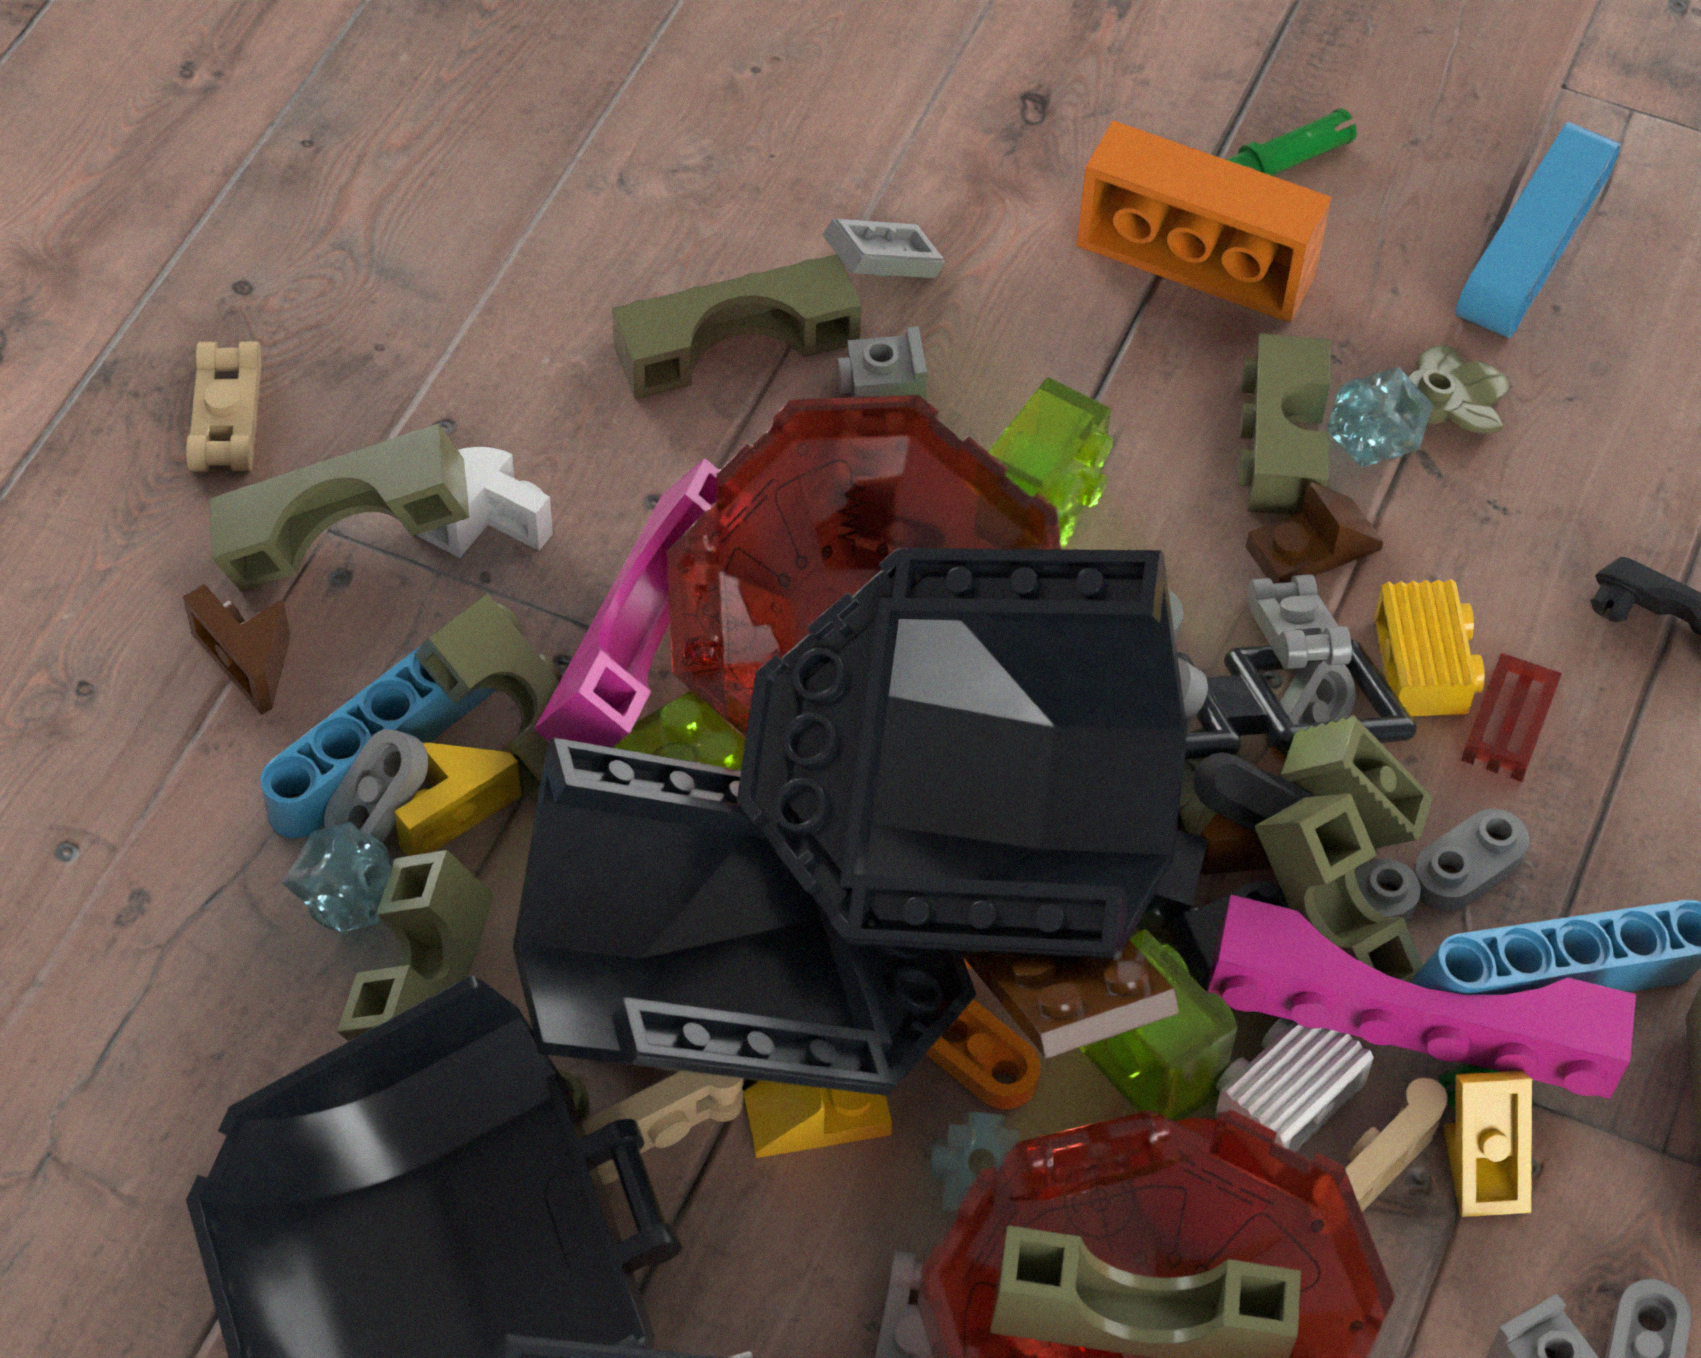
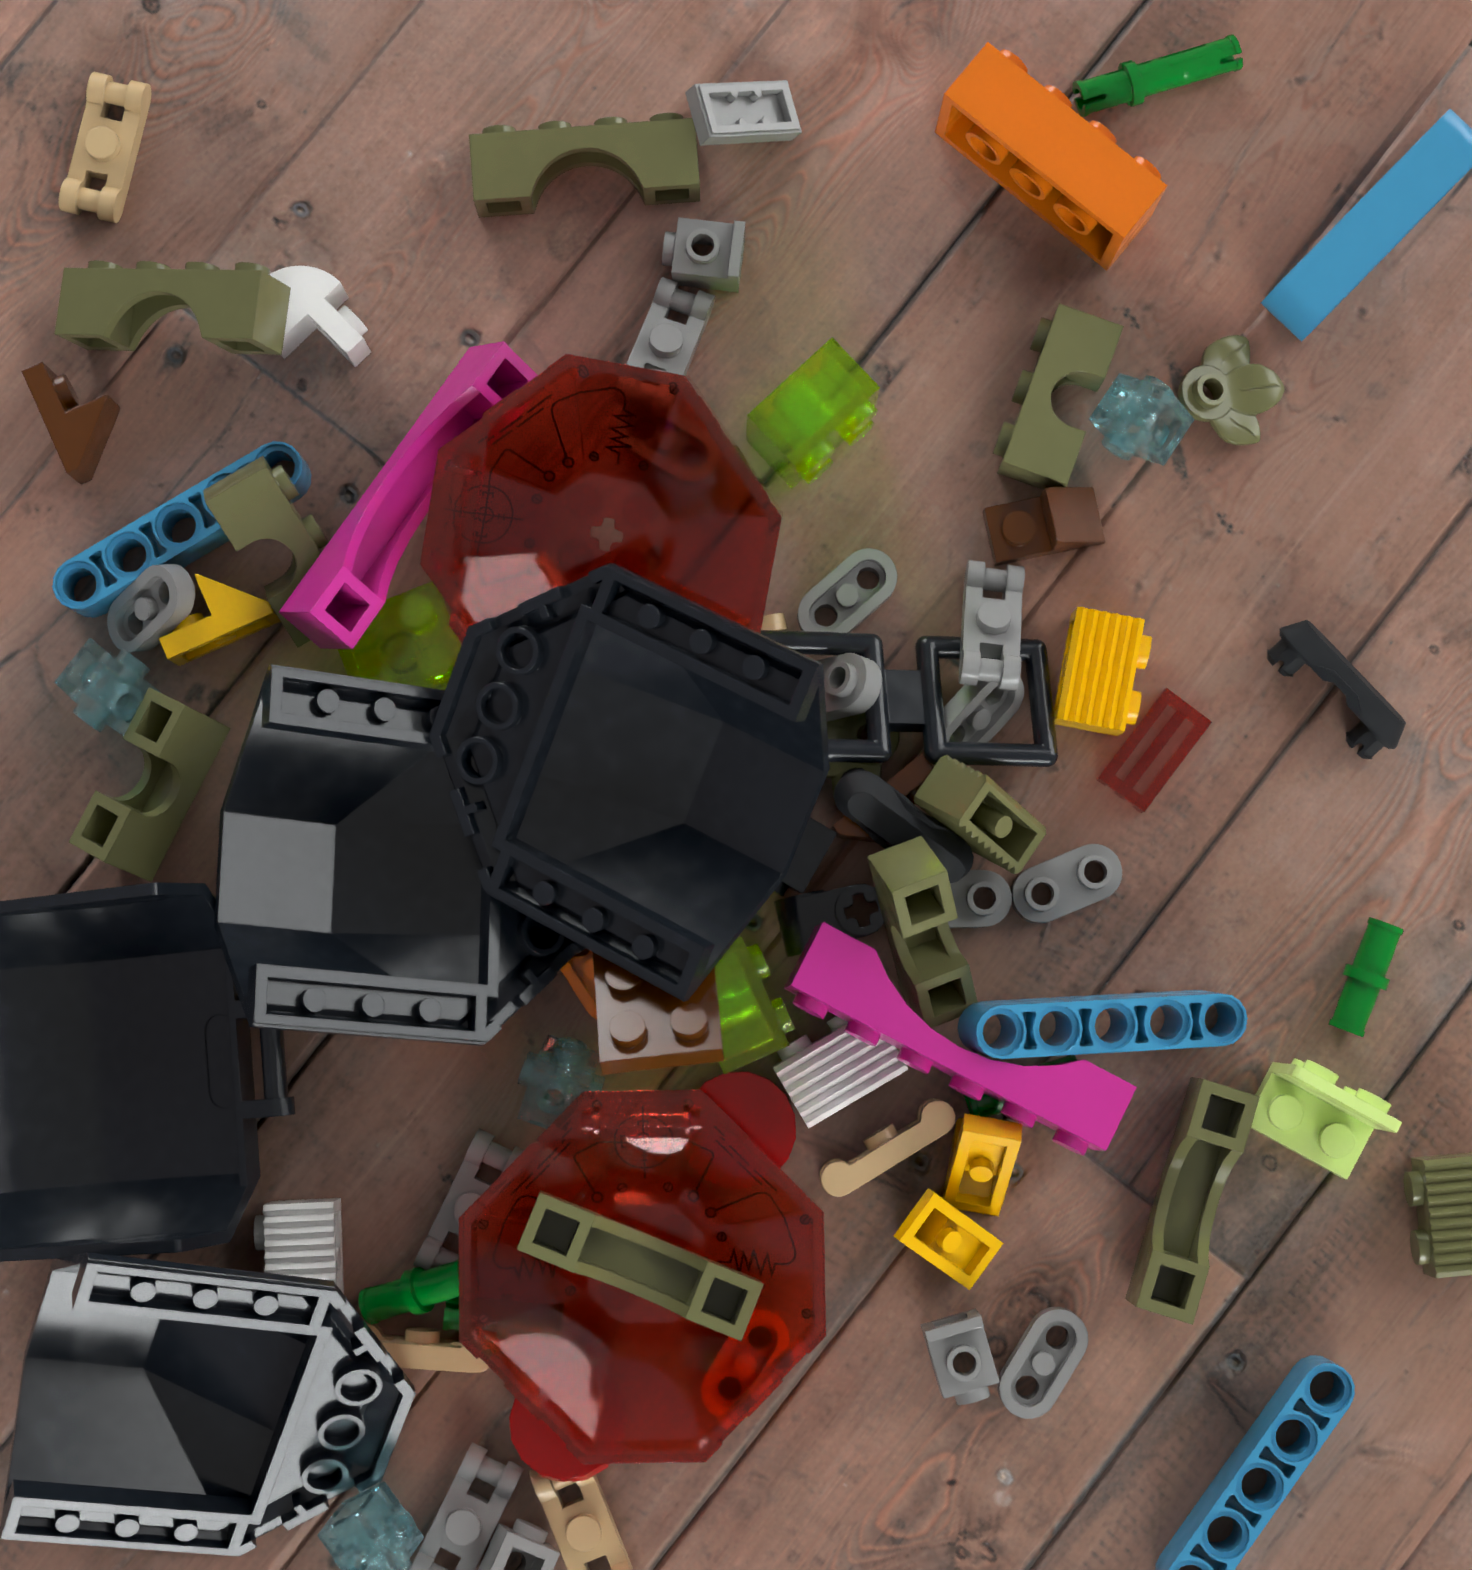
camera: 15 degrees right, 30 degrees up
none -> yellow slope [893,1188,1004,1290]

